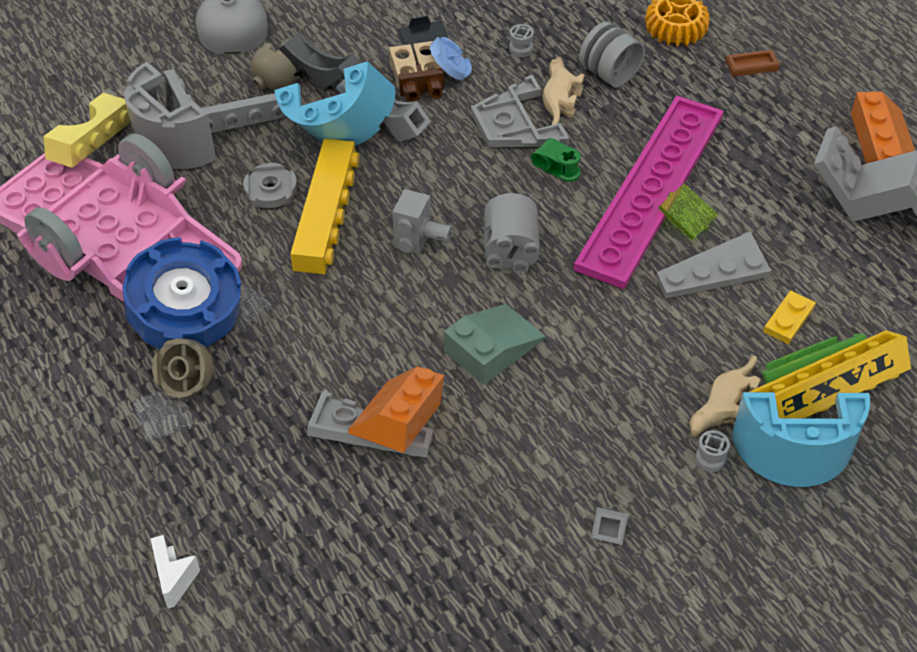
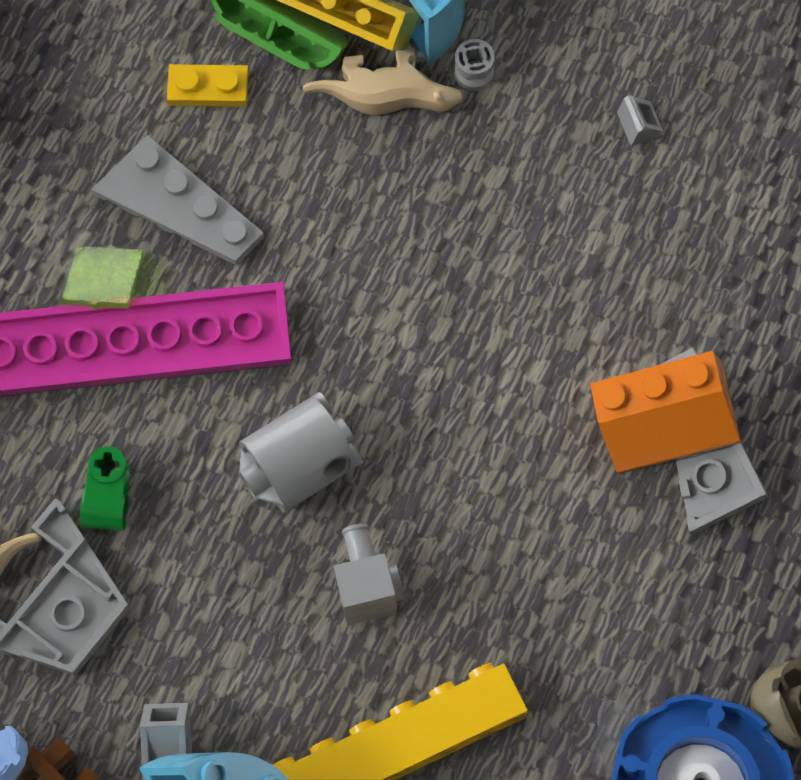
camera: 120 degrees left, 20 degrees up
sand green slope [444,304,546,385] -> none

